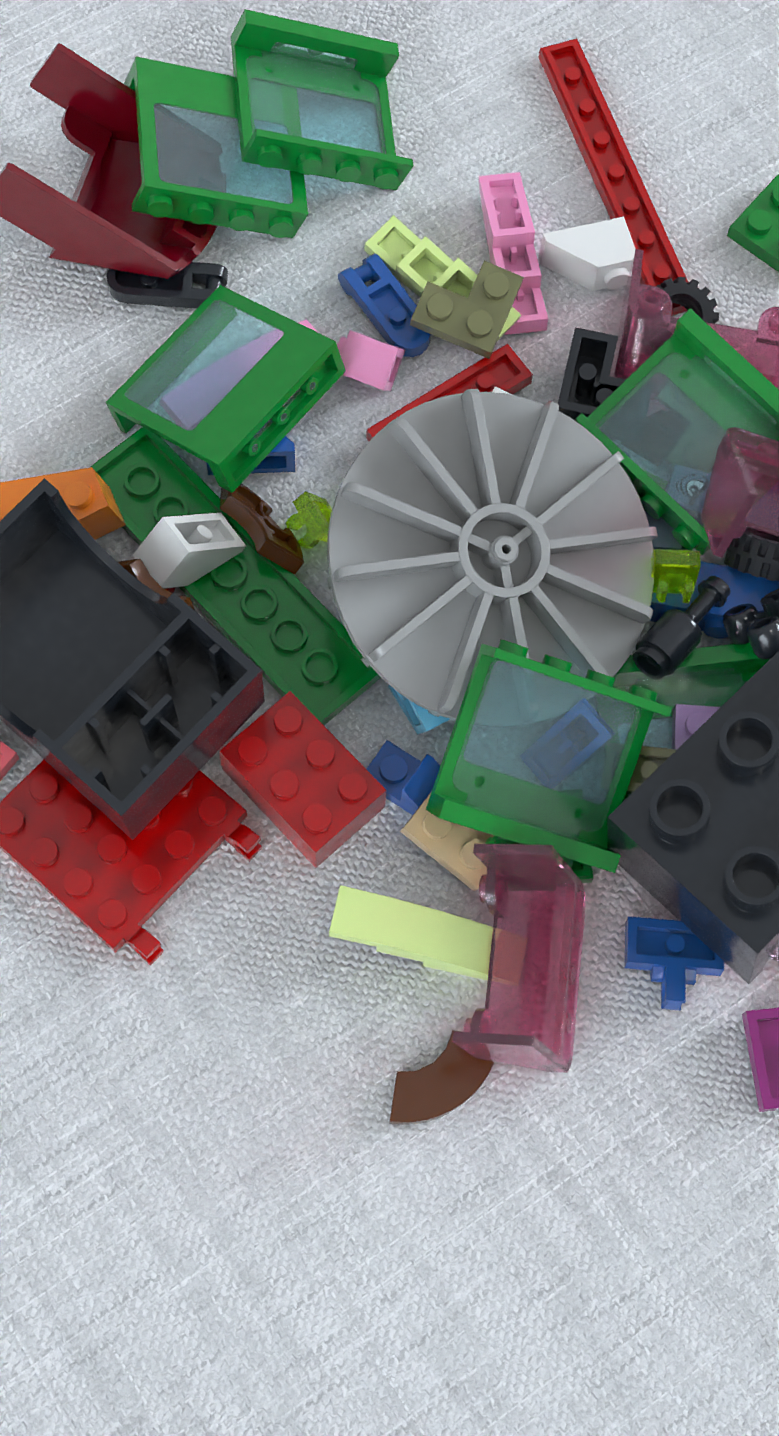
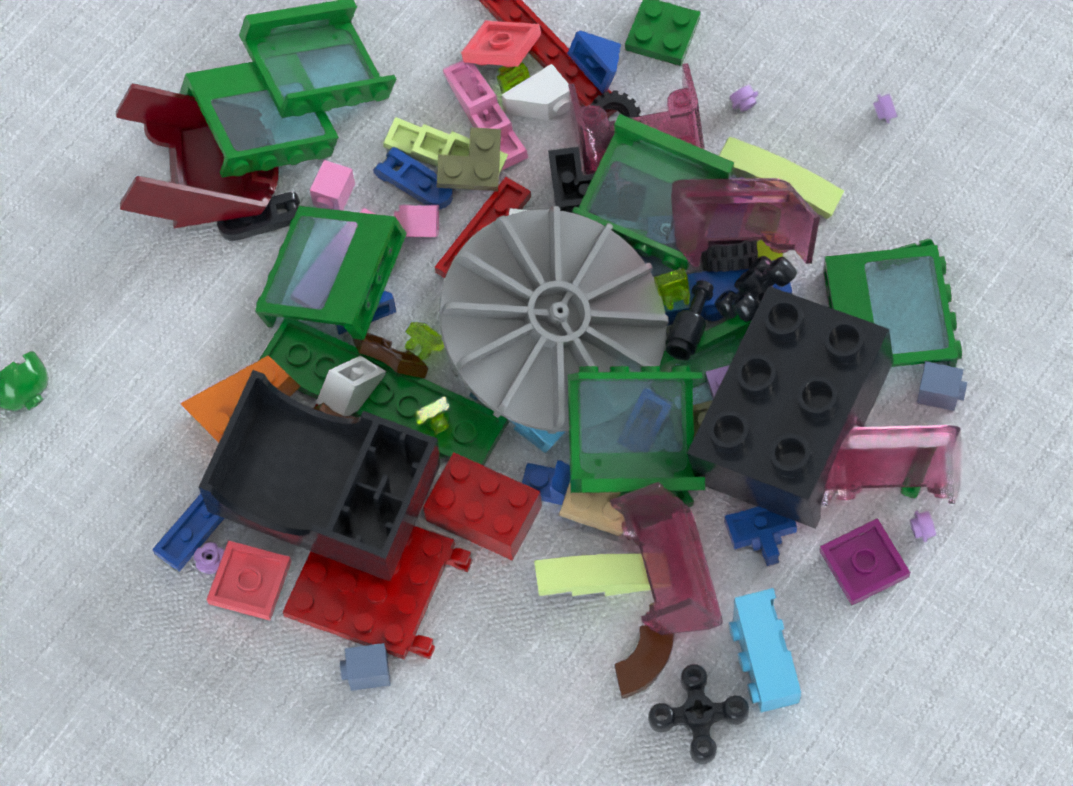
camera: 10 degrees left, 5 degrees down
none -> bright pink brick [310,160,355,211]
none -> sand blue brick [340,643,391,691]
none -> clear neon green tile [413,396,450,435]
none -> coral plate [461,20,541,67]
none -> clear neon green tile [496,62,530,94]
none -> blue slope [567,30,621,94]
none -> black gear [648,664,749,765]
none -> medium azure wedge [728,588,801,713]

